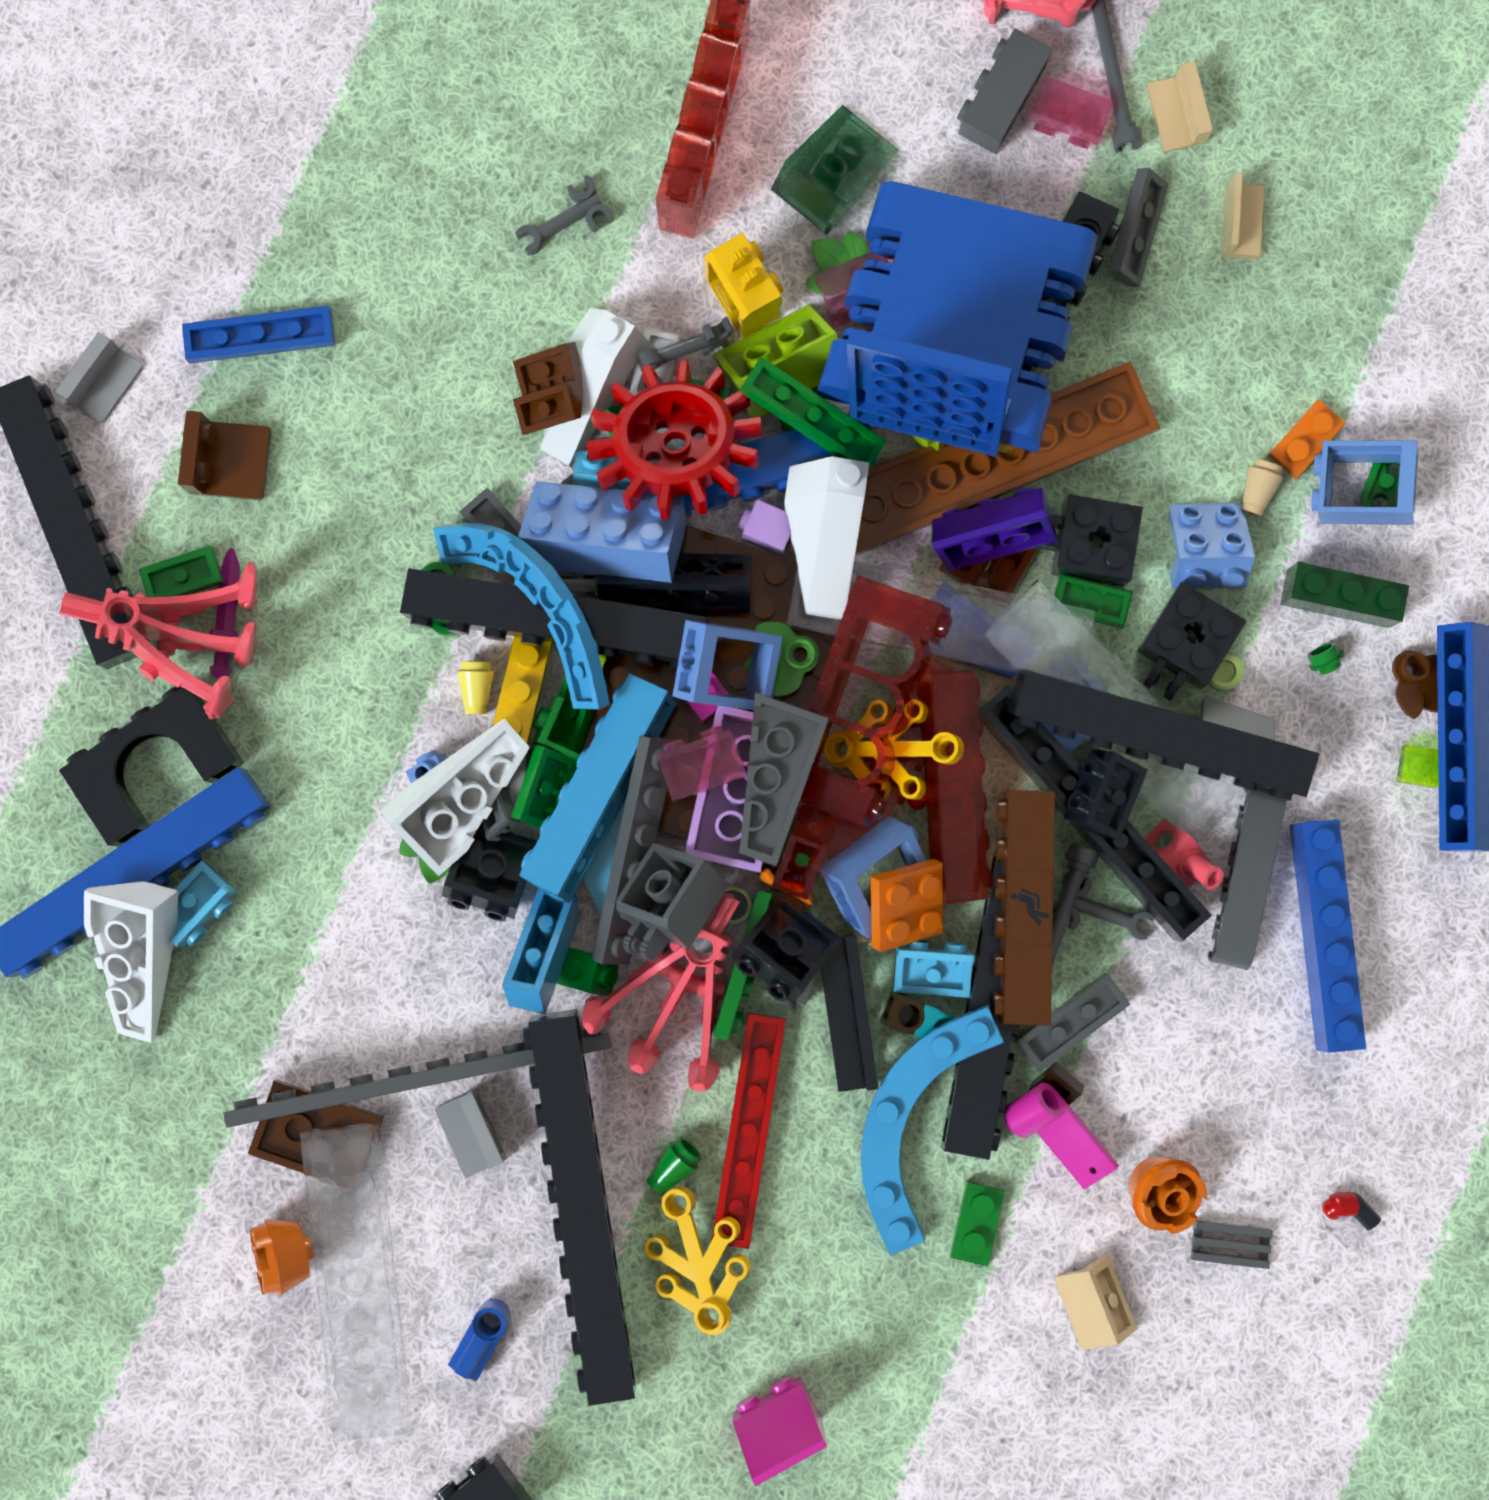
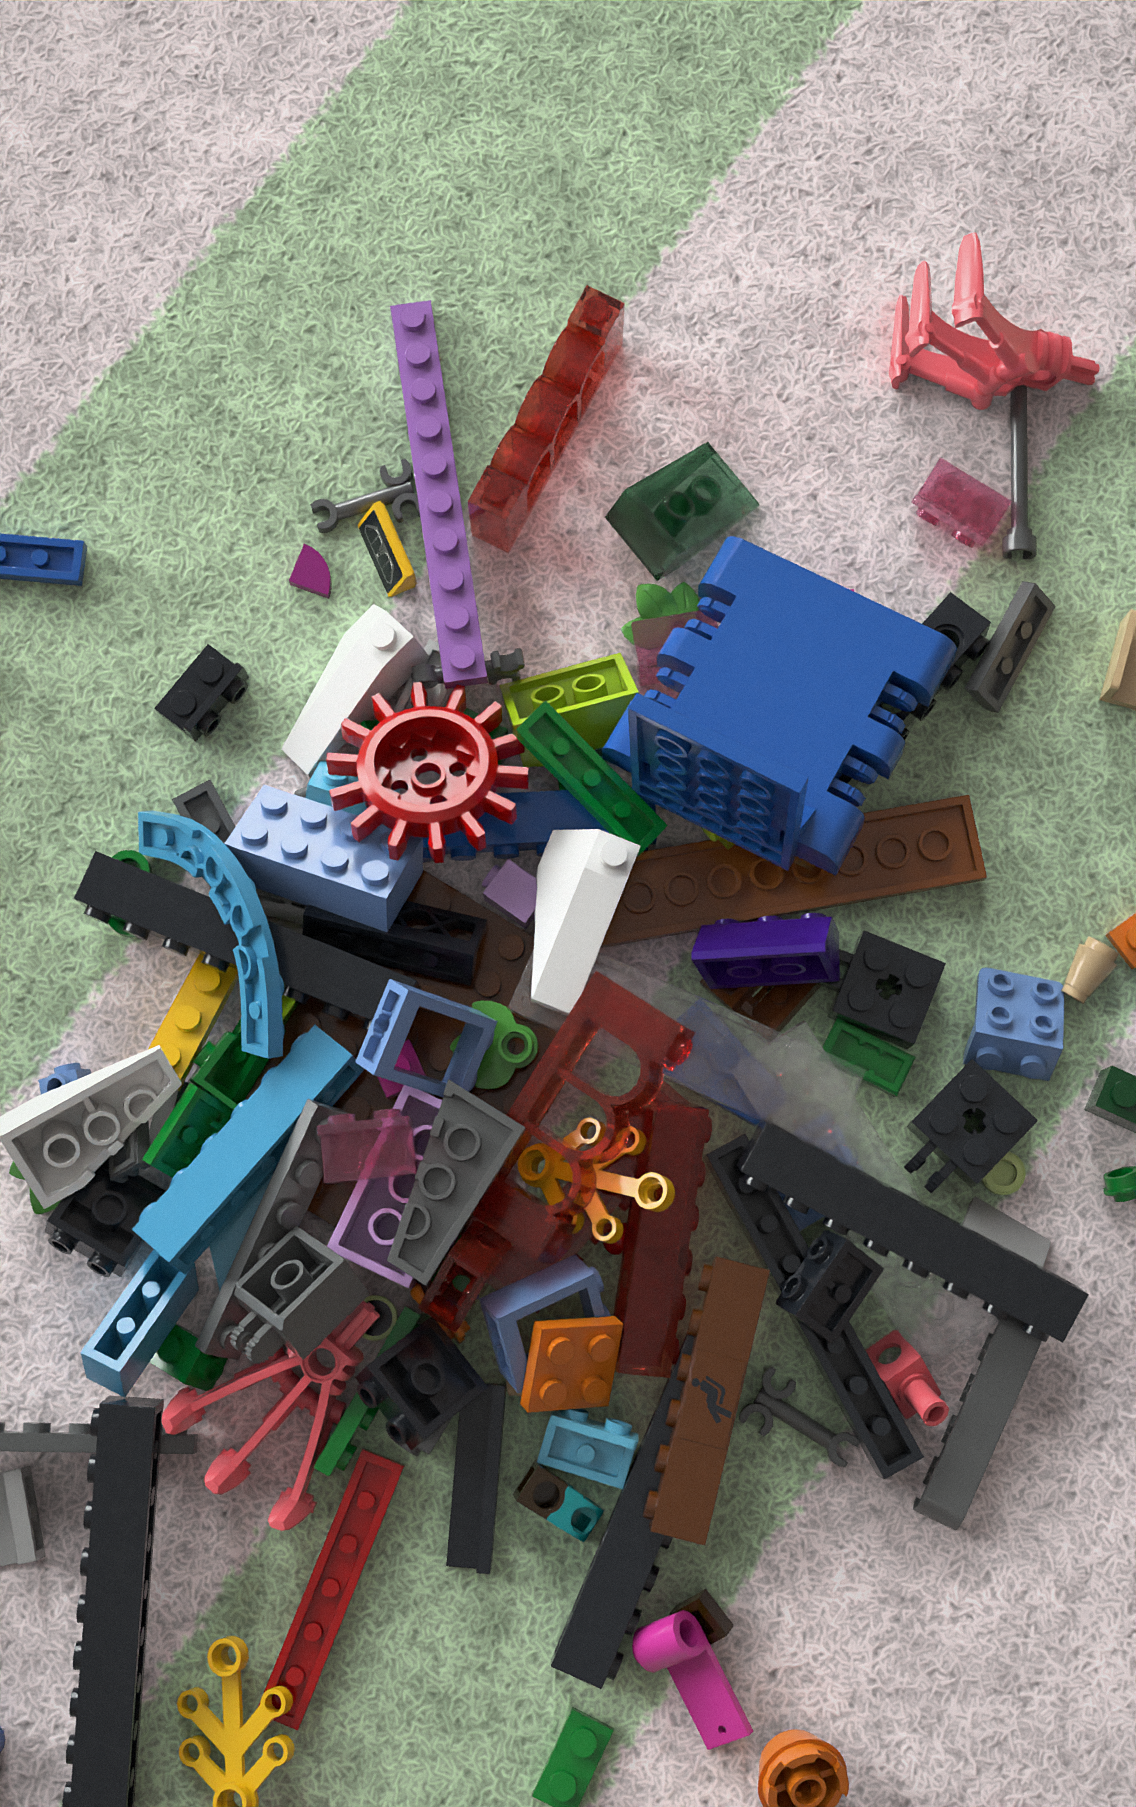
camera: 15 degrees right, 5 degrees down
light yellow cone [457,661,495,714] -> none
reddish brown slope [513,342,583,435] -> none
green cone [646,1138,702,1195] -> none
yellow hinge [704,232,784,339] -> none
dark azure plate [861,1004,1004,1255] -> none
dark grey brick [957,28,1053,154] -> none
dark grey plate [1015,973,1131,1072] -> none
dark grey piece [1052,844,1100,967] -> none
tan panel [1147,61,1213,152] -> none
blue brick [1290,819,1366,1053] -> none
none -> black bracket [154,644,249,742]
none -> magenta tile [289,544,332,599]
none -> slope [358,501,417,597]
none -> medium lavender plate [390,300,488,689]

